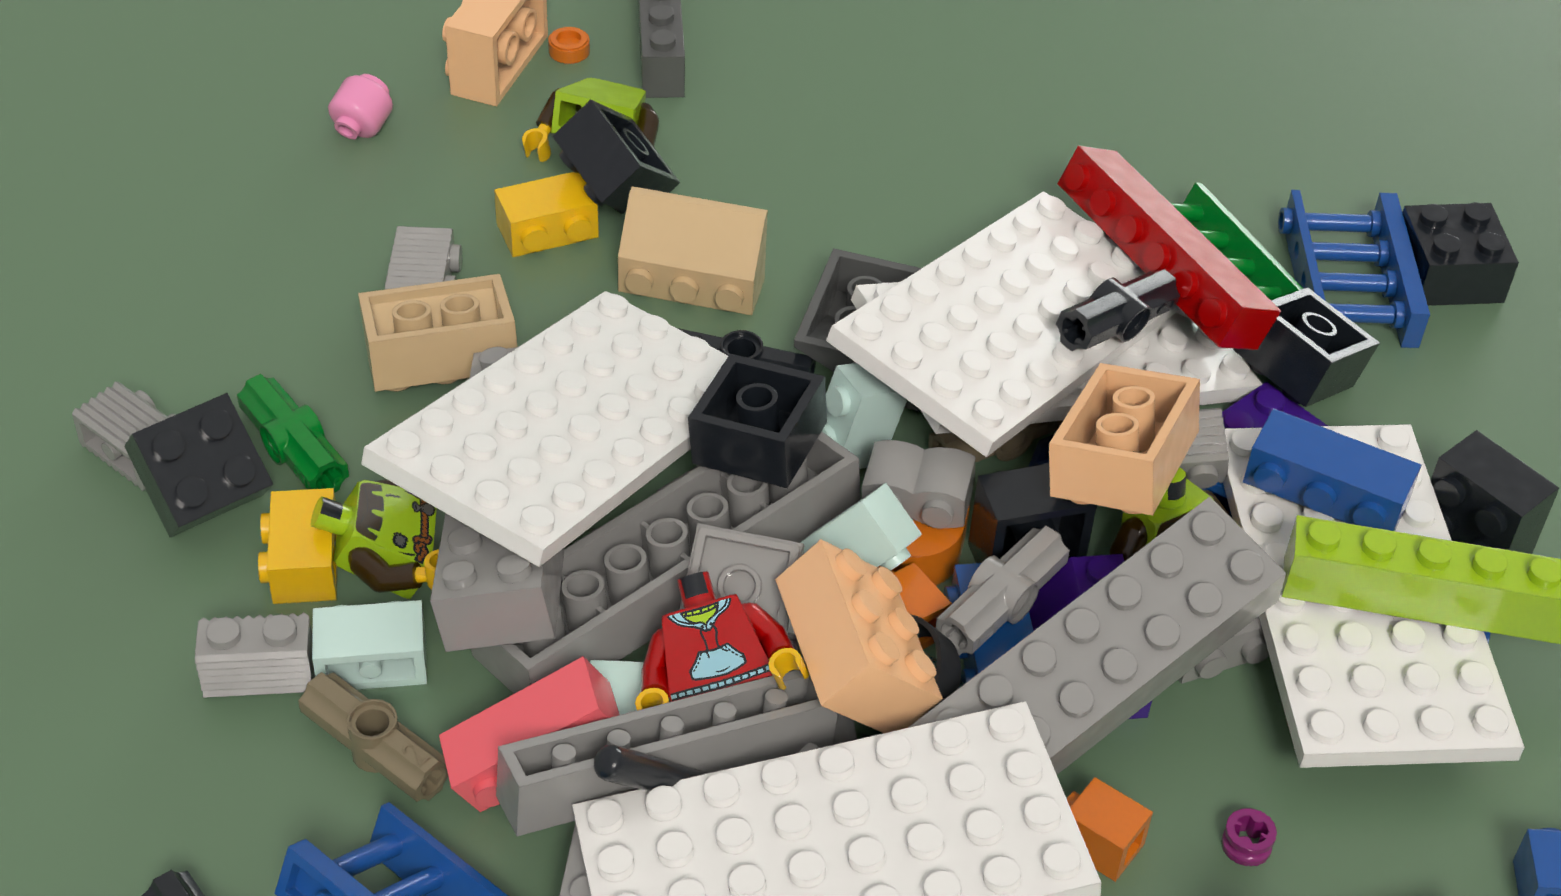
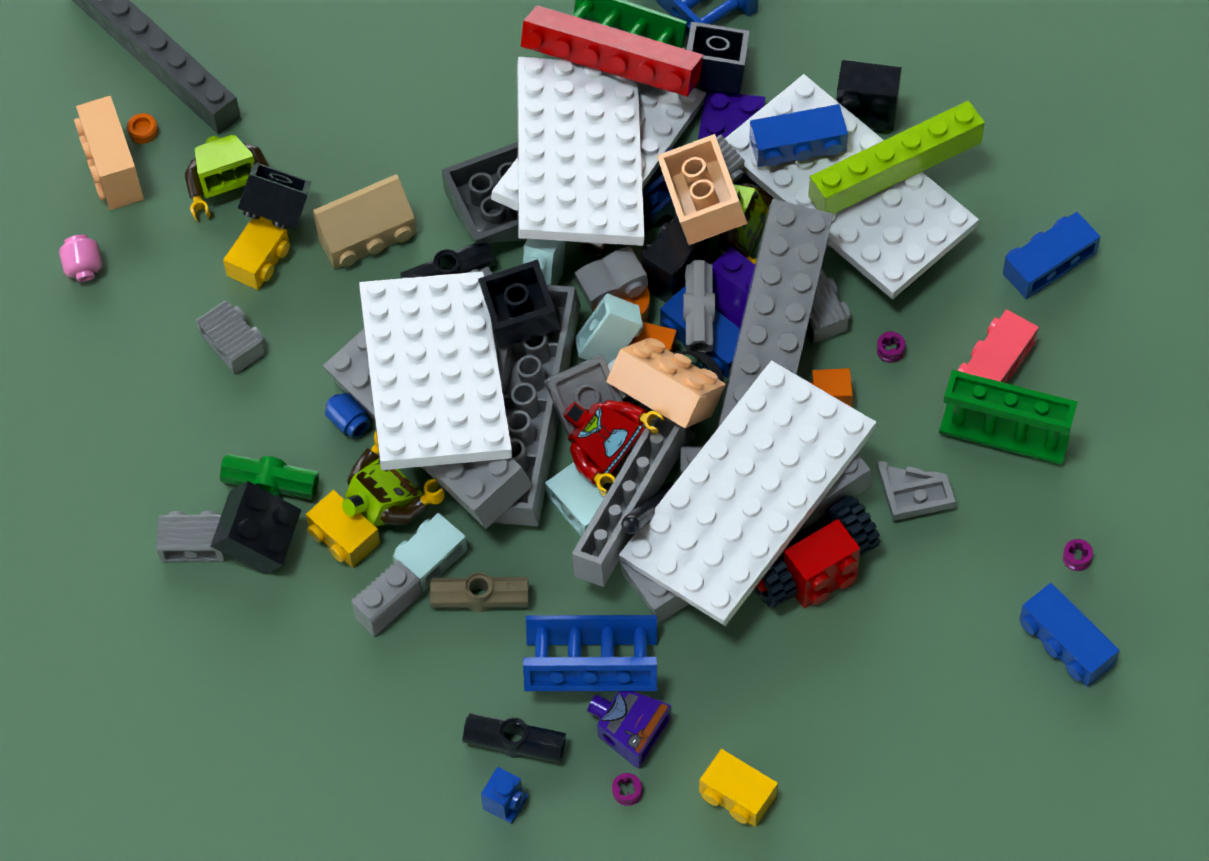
camera: 35 degrees left, 15 degrees up
tan slope [358,274,517,392] -> none
coral brick [439,656,620,813] -> none
black piece [1056,269,1180,351] -> none
none -> light grey brick [806,269,851,343]

